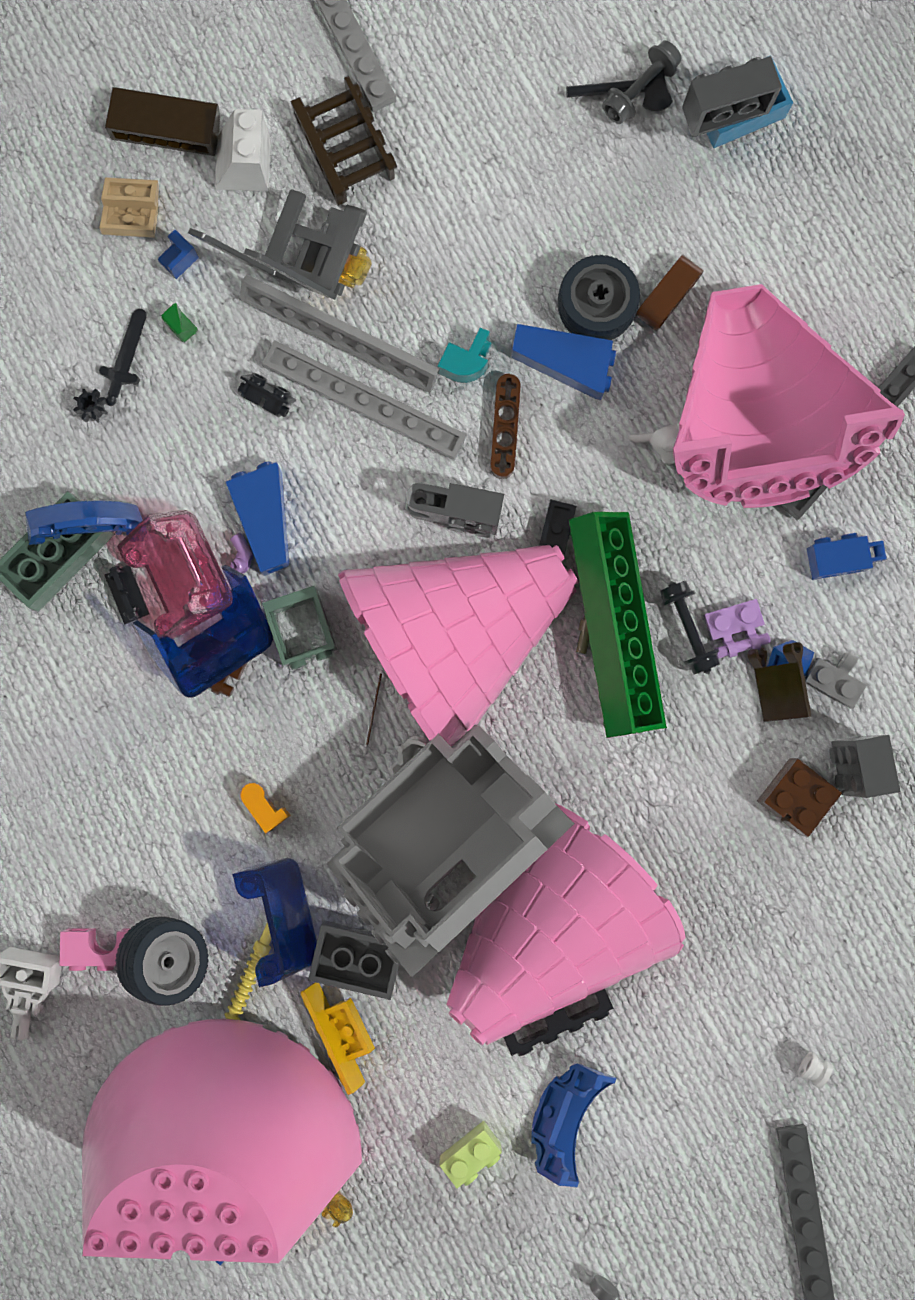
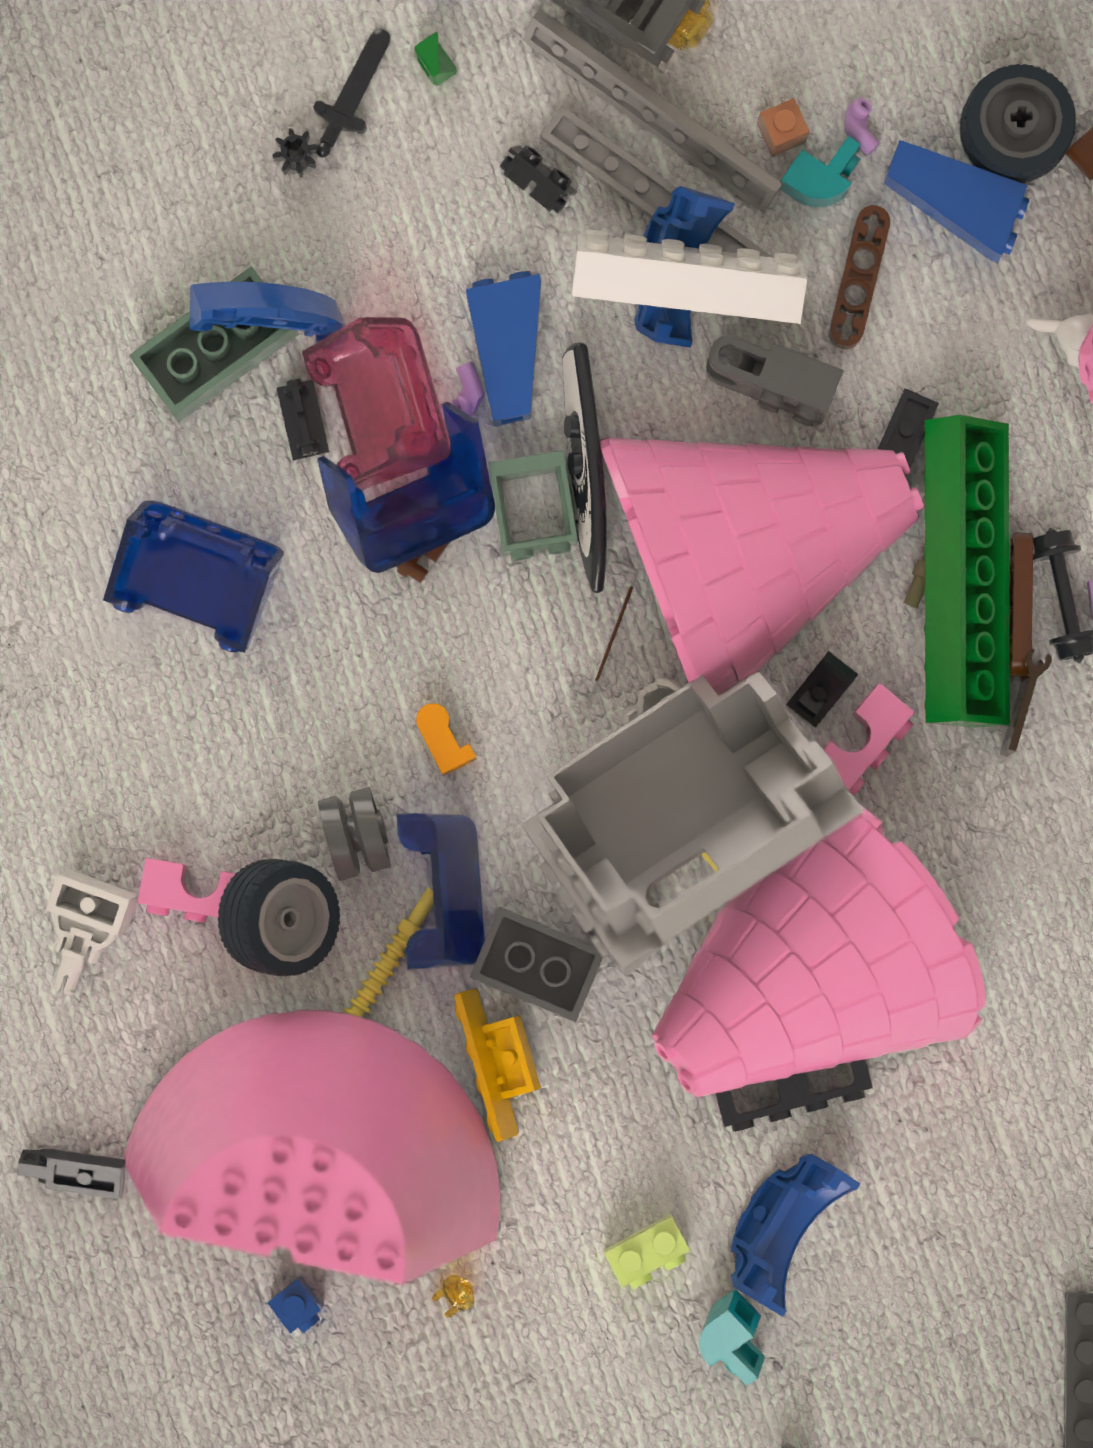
camera: 10 degrees right, 0 degrees up
none -> hinge [18,1149,126,1199]
none -> clear blue windscreen [103,500,284,653]
none -> dark grey wheel [318,787,391,881]
none -> black piece [562,342,607,593]
none -> white brick [572,230,807,324]
none -> blue windscreen [634,186,735,348]
none -> brick [699,1289,765,1386]
none -> nougat brick [757,98,810,157]
none -> black slope [786,651,858,728]
none -> bright pink arch [823,683,914,796]
none -> lavender arm [844,98,881,156]
none -> dark brown flag [1000,649,1052,757]
none -> reddish brown beam [1009,532,1033,677]

